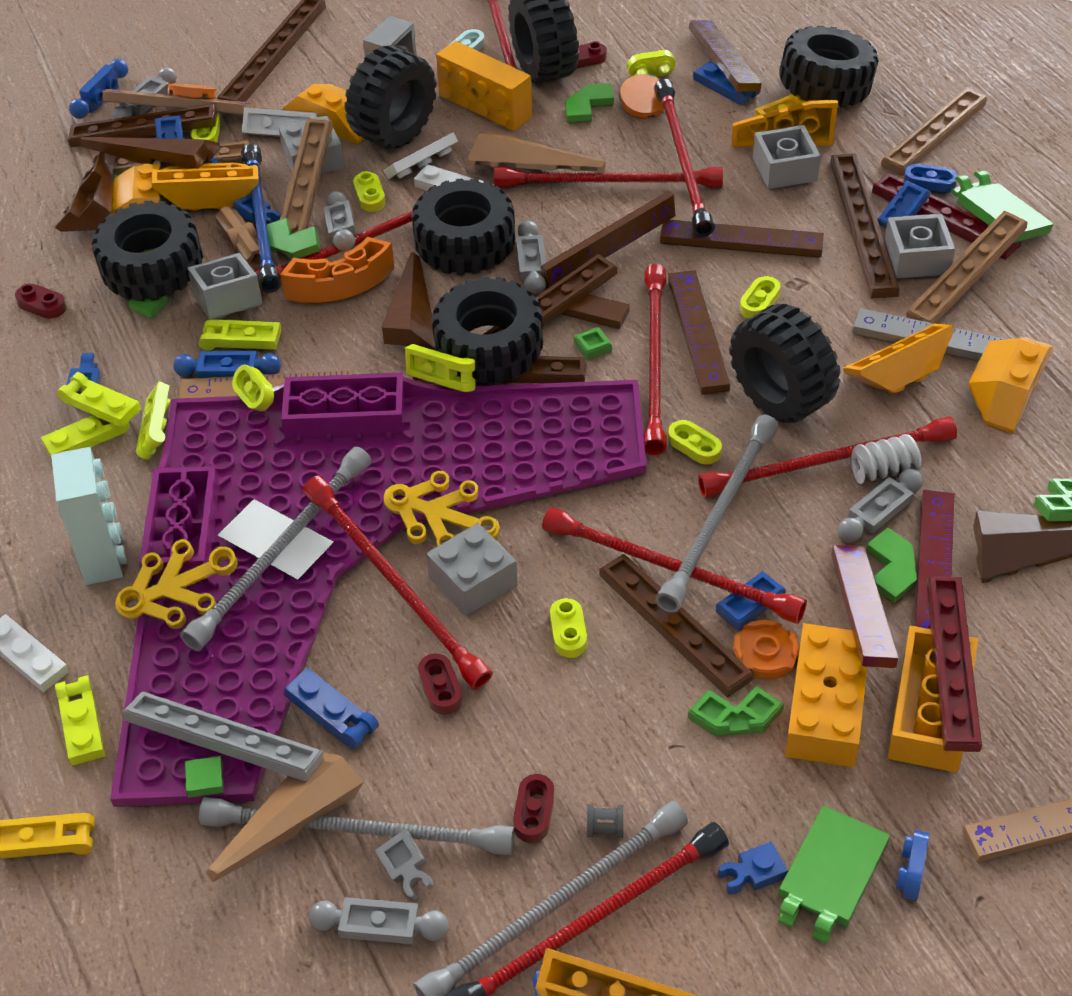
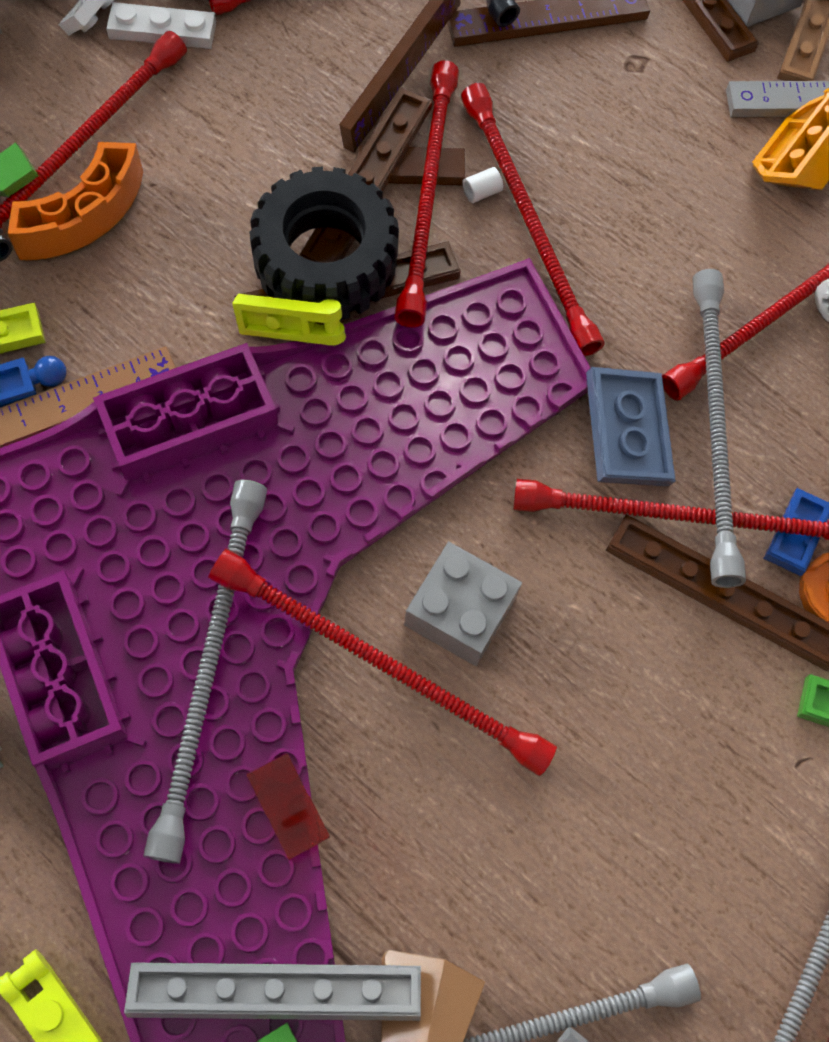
camera: 30 degrees left, 20 degrees up
yellow plant [115,539,237,629] -> none
white sticker [218,499,333,579] -> none
neon yellow plate [232,365,274,412] -> none
plate [283,667,379,749] -> none
light grey plate [324,191,357,251] -> none
neon yellow plate [353,171,386,212] -> none
reddish brown wedge [382,252,436,351] -> none
yellow plant [384,471,500,547] -> none
black tyre [412,178,516,275] -> none
dark red plate [418,653,462,715] -> none
dark red plate [513,774,554,843] -> none
light grey plate [516,221,546,295] -> none
neon yellow plate [550,598,587,658] -> none
bright green tile [574,327,612,360] -> none
dark grey bush [587,804,623,838] -> none
reddish brown tile [668,270,730,395] -> none
neon yellow plate [668,420,722,465] -> none
black tyre [729,304,841,423] -> none
neon yellow plate [740,276,781,319] -> none
none -> clear red slope [246,753,330,860]
none -> red hose [394,60,459,328]
none -> white hinge [463,167,503,203]
none -> sand blue tile [586,367,676,486]

